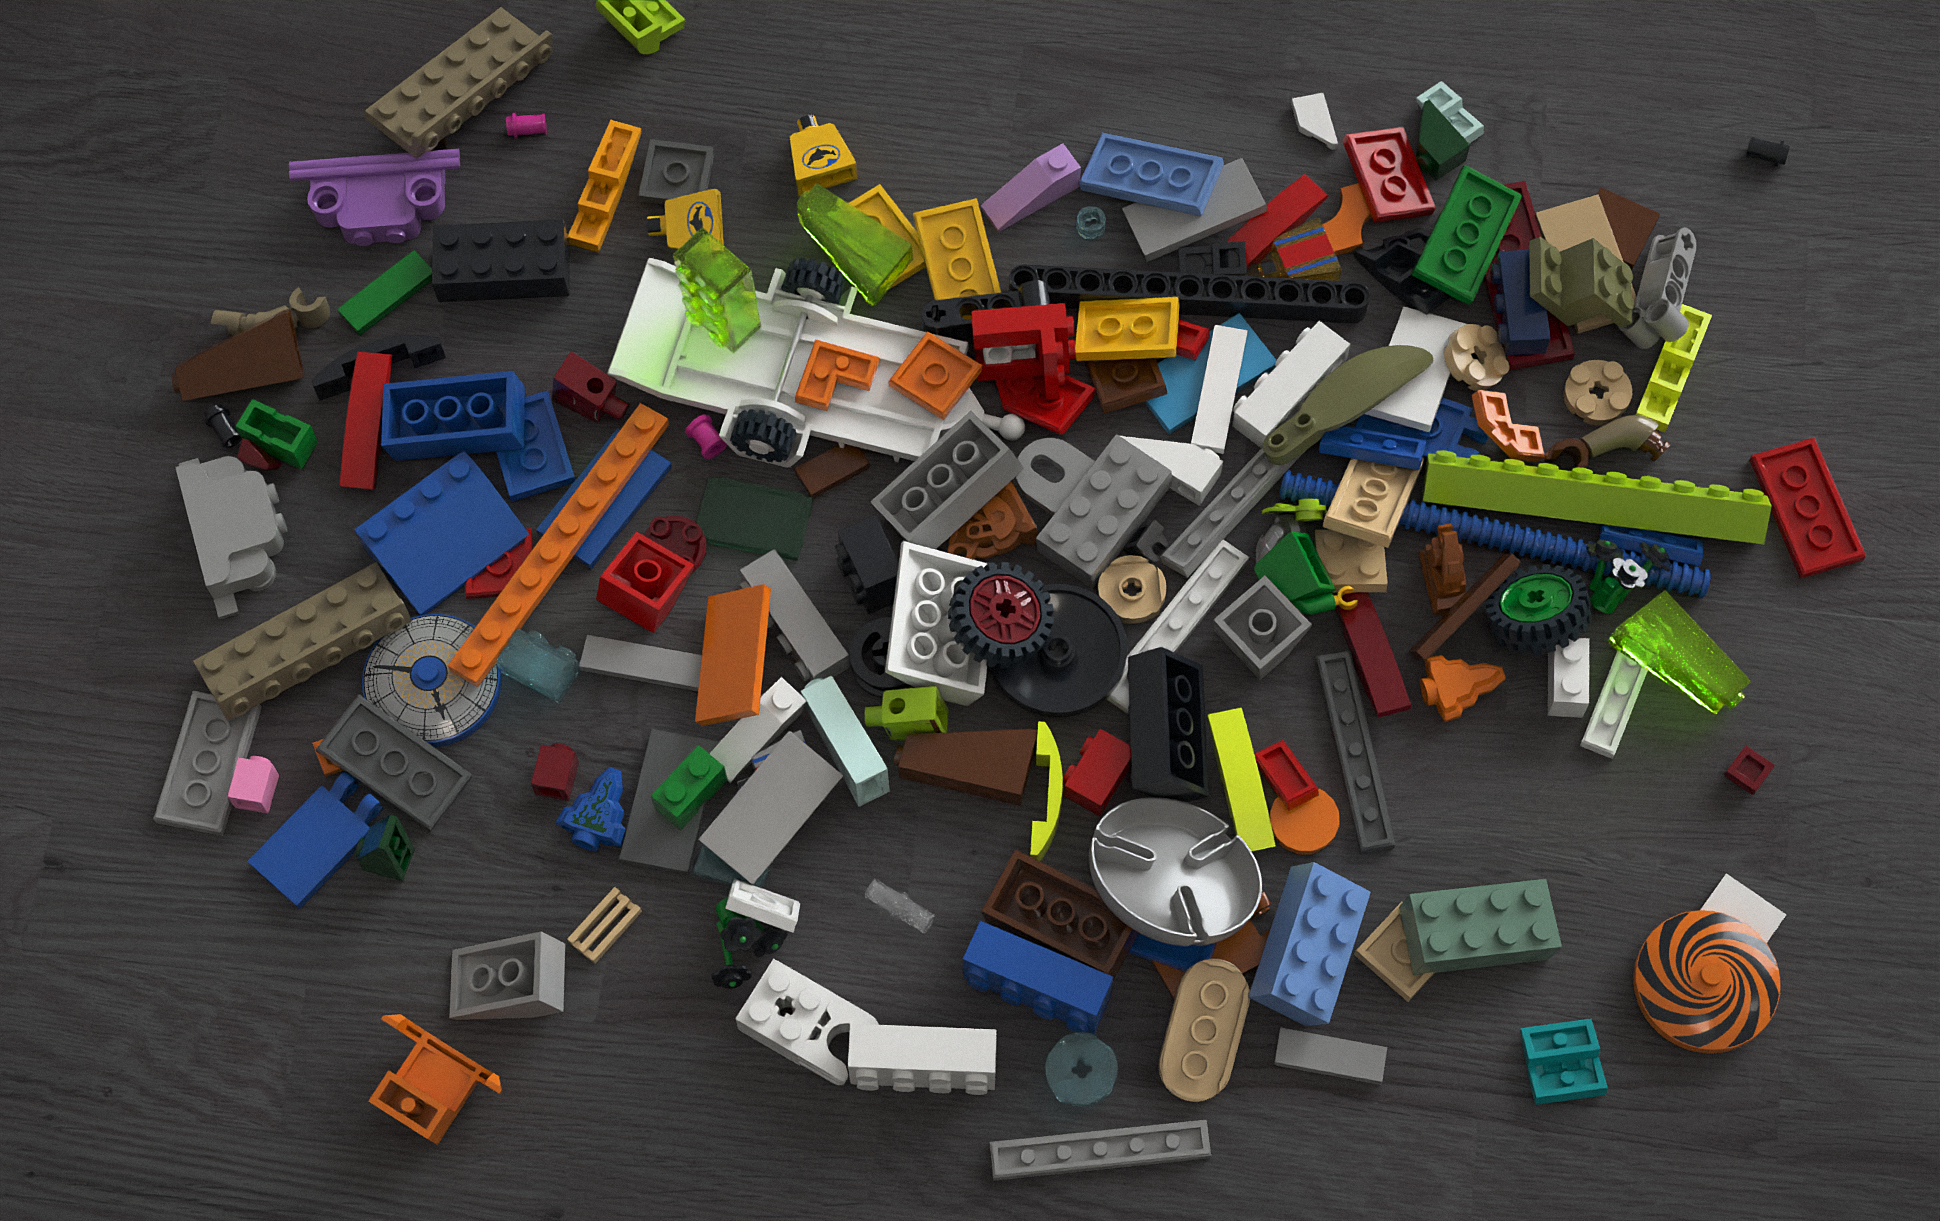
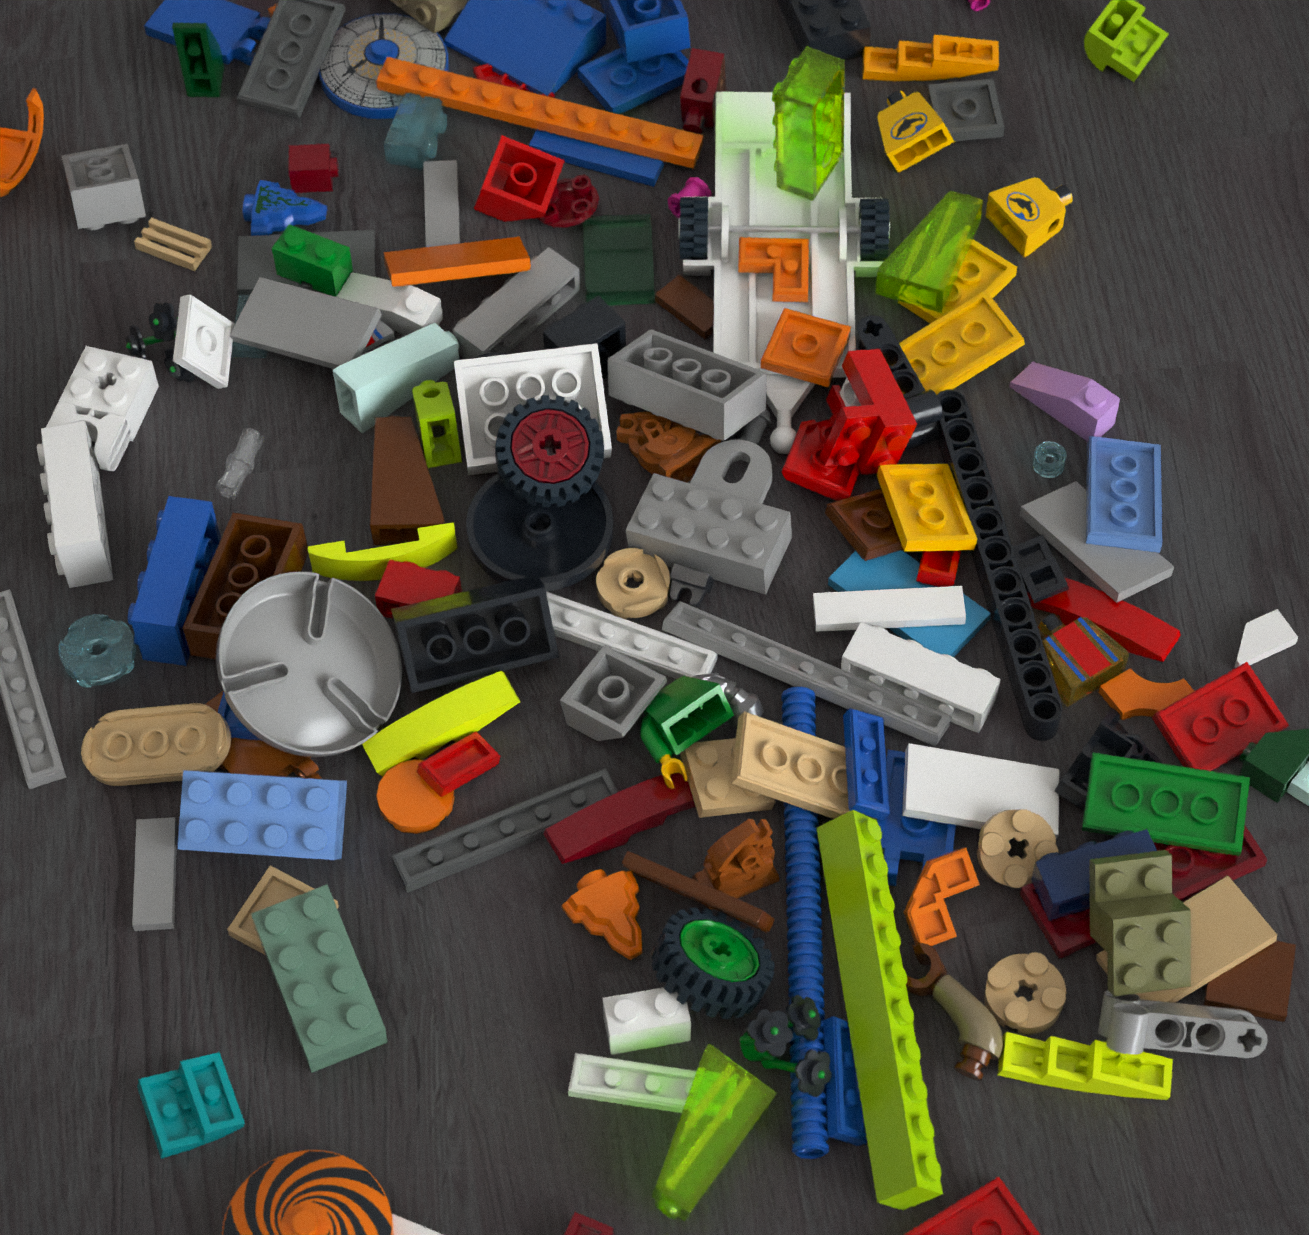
camera: 75 degrees right, 10 degrees down
white slope [1120,436,1223,506] -> none
lime plate [1262,499,1327,521] -> none
olive plant [1263,345,1434,465] -> none

